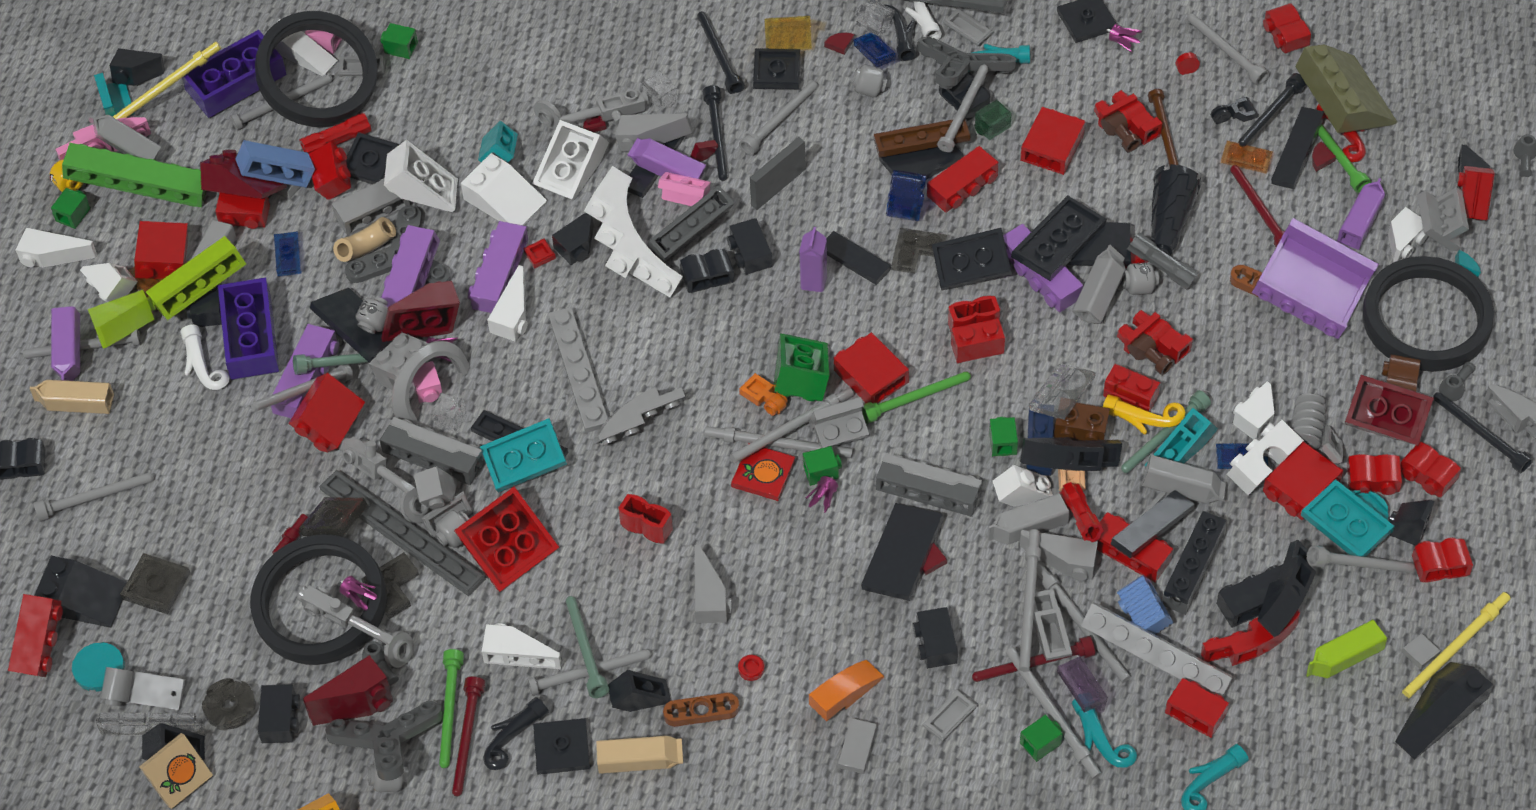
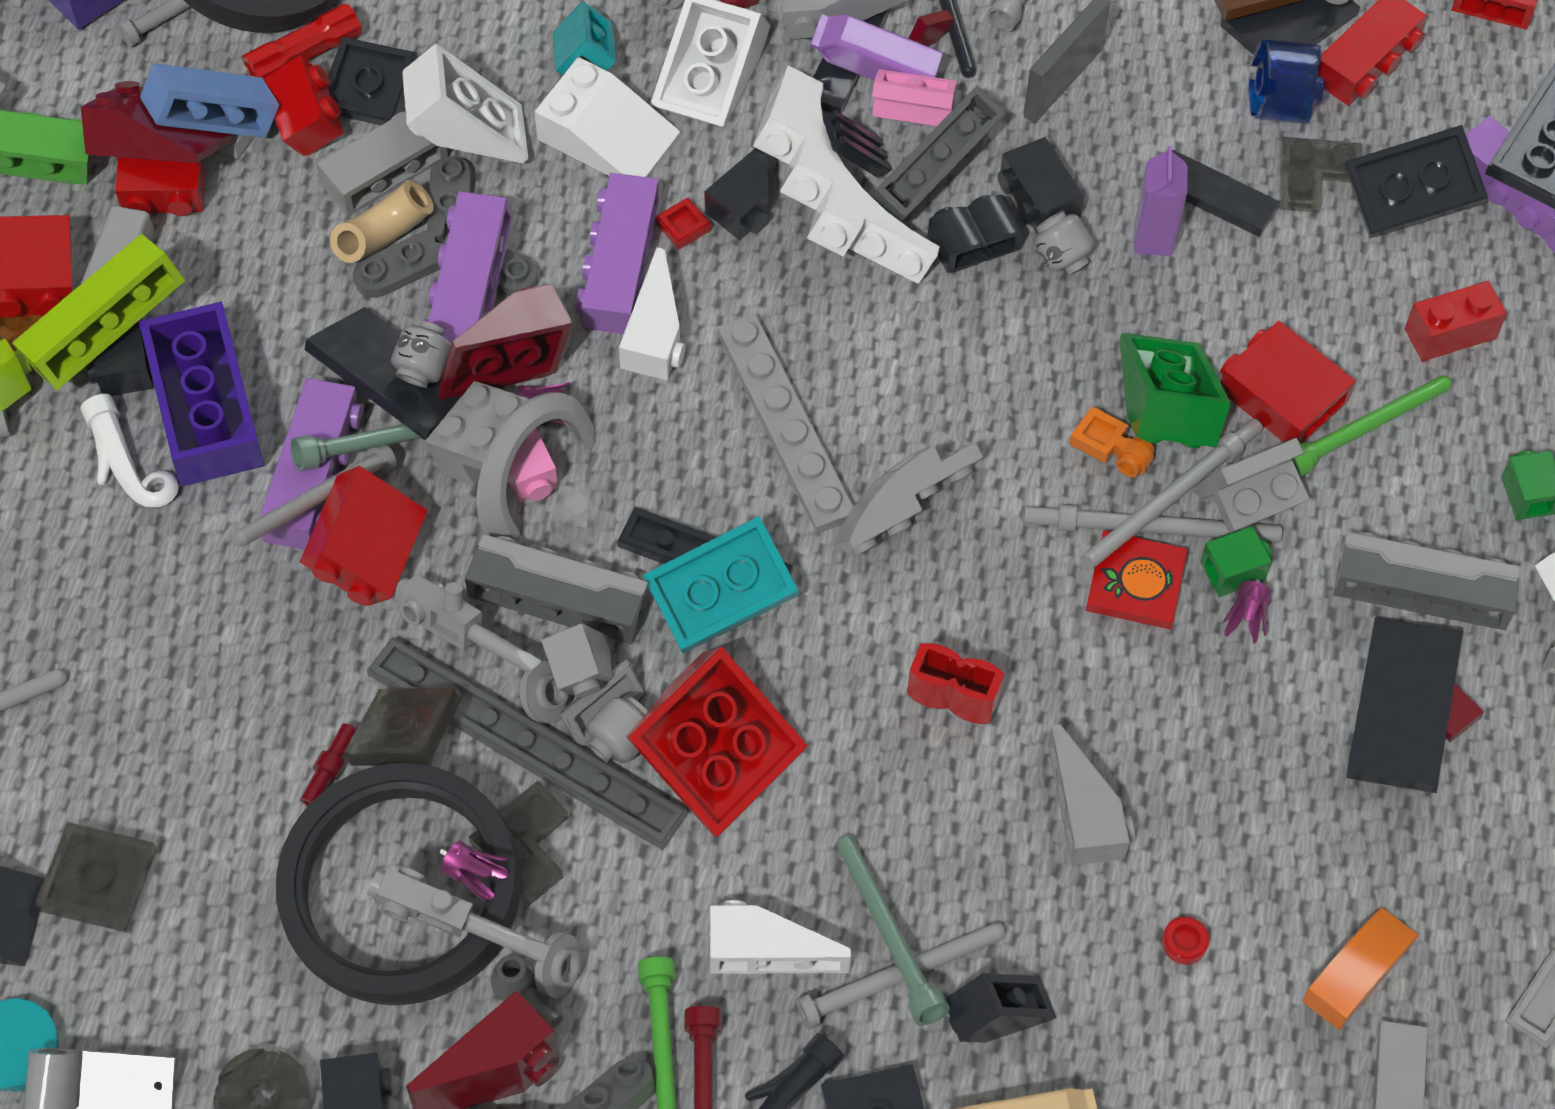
camera: 10 degrees left, 5 degrees up
clear blue plate [274,231,302,277] -> none
dark orange beam [663,693,739,727] -> none
black brick [912,607,958,669] -> none
red brick [948,296,1000,331] -> none
none -> black tile [823,110,891,177]
none -> light grey head [1033,211,1094,275]

